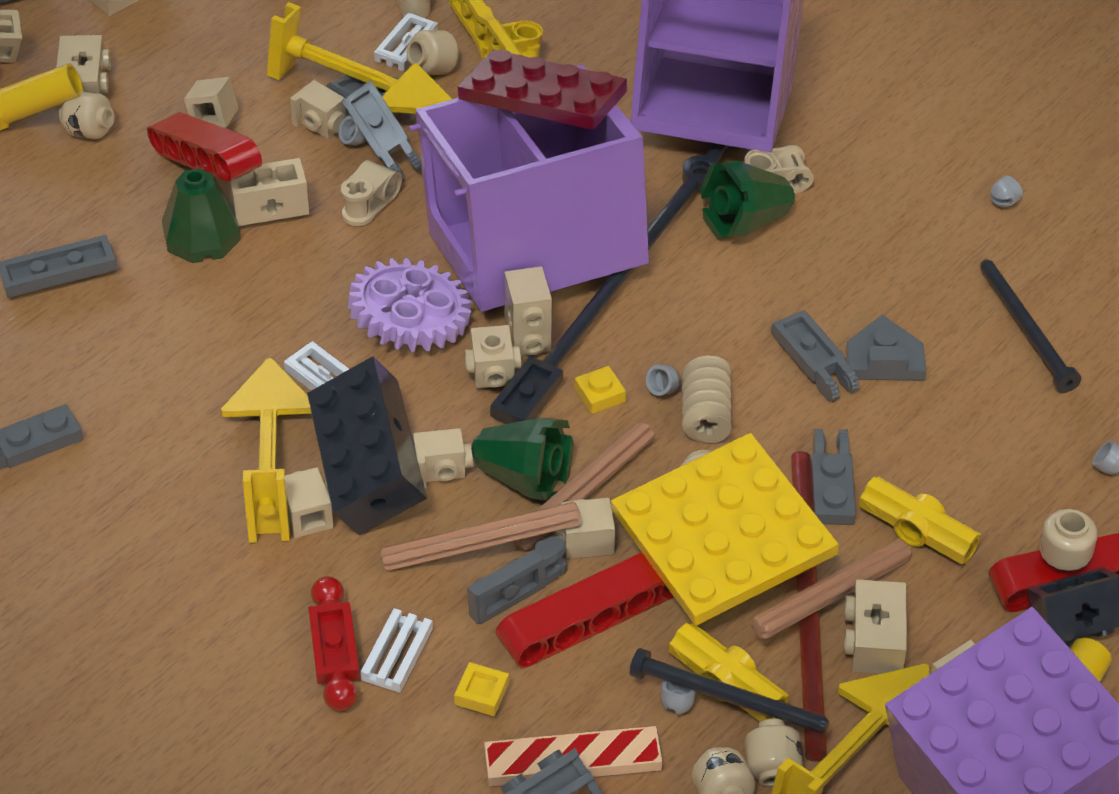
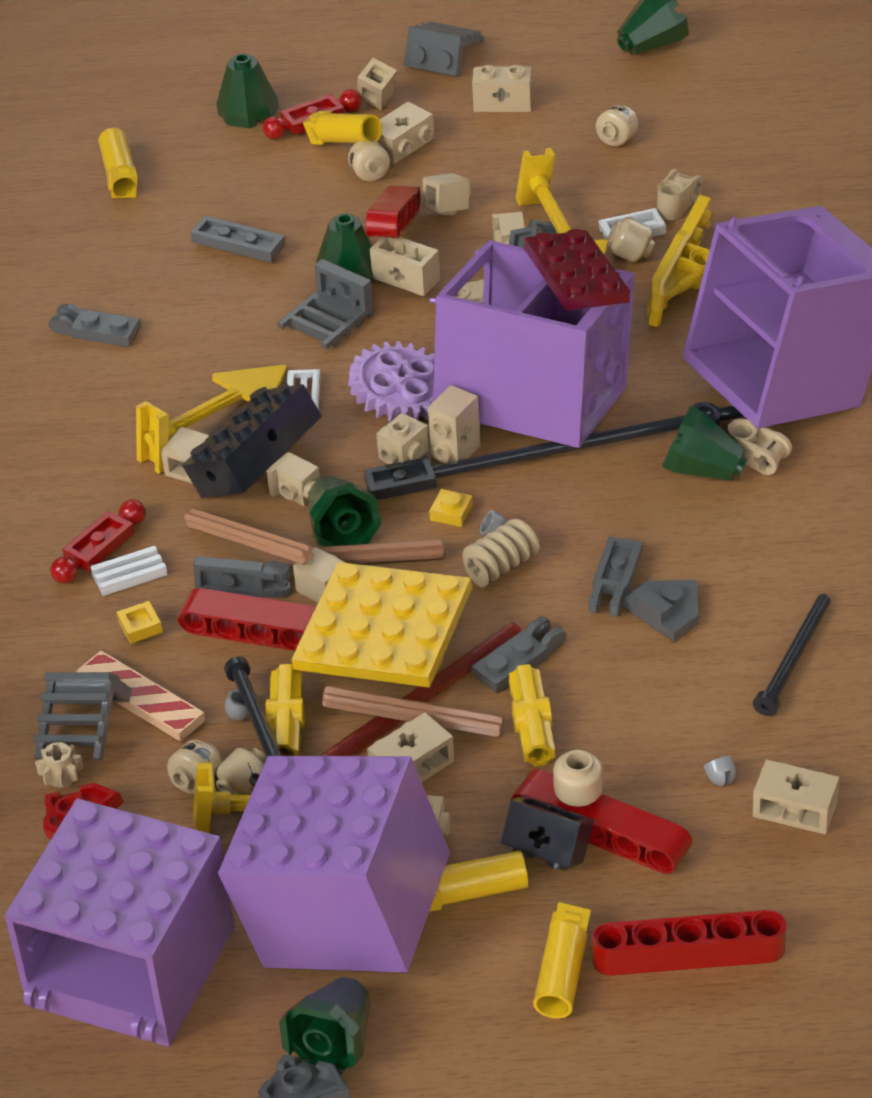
camera: 50 degrees right, 5 degrees down
none -> dark grey plate [278,259,374,349]

